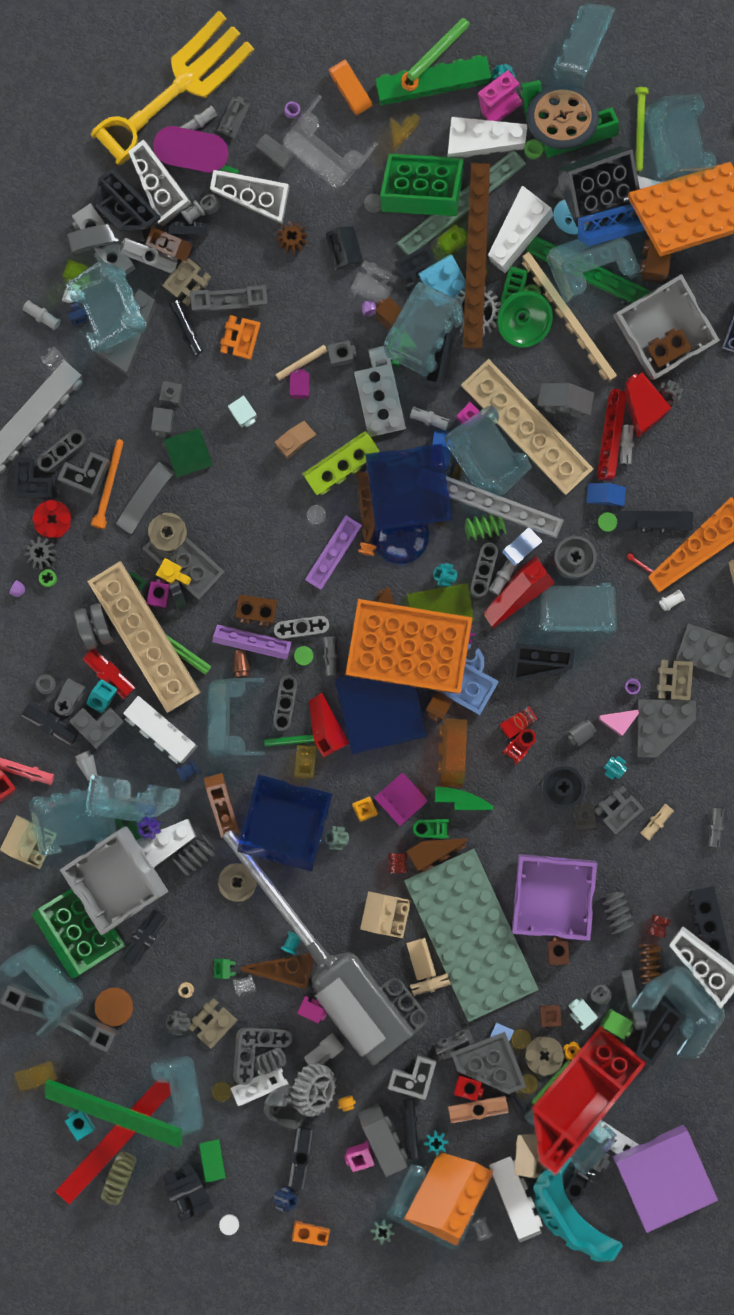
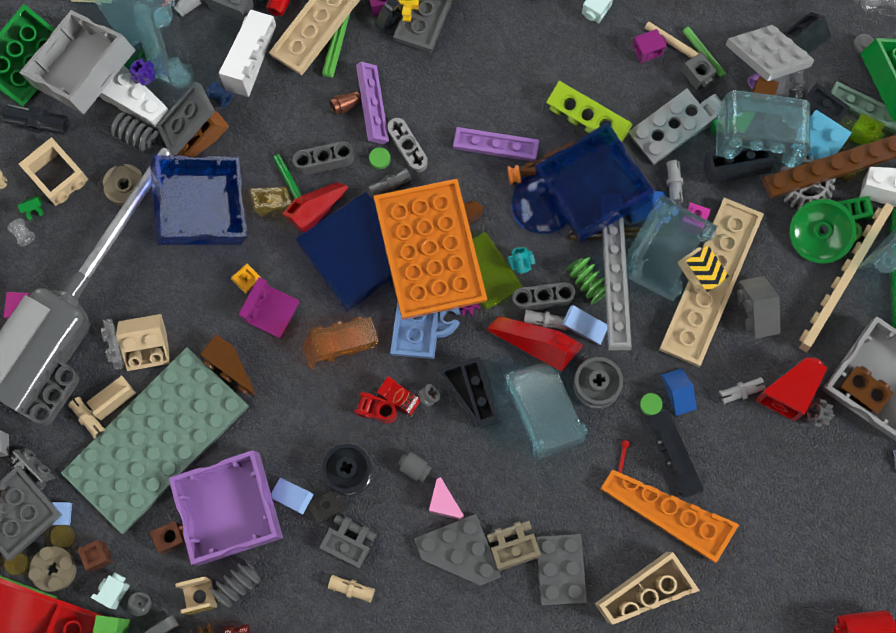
camera: 70 degrees right, 10 degrees down
clear light blue windscreen [208,678,266,757] -> none
reddish brown brick [236,595,278,627] -> none
reddish brown wing [241,953,314,989] -> none
medium nougat slope [275,421,316,460] -> none
teal bush [281,931,301,955] -> none
clear tile [307,505,326,525] -> none
sand green gear [325,826,349,850] -> none
clear red wheel [388,853,407,873] -> none
green piece [412,819,449,839] -> none
reddish brown slope [425,691,453,722] -> none
green slope [435,787,493,810] -> none
light orange plate [563,1042,582,1060] -> none
red beam [597,388,626,482] -> none
teal gear [603,756,627,780] -> none
medium lavender hinge [625,678,641,694] -> none
white pin [659,590,685,611] -> none
none -> tan window [19,137,88,206]
none -> clear plate [101,319,124,370]
none -> dark grey plate [156,82,215,155]
none -> tan piece [175,577,217,615]
none -> light blue tile [271,478,314,514]
none -> dark grey bush [418,384,440,406]
none -> piece [678,246,729,294]
none -> bright green bar [683,27,726,78]
none -> light grey plate [726,25,814,81]

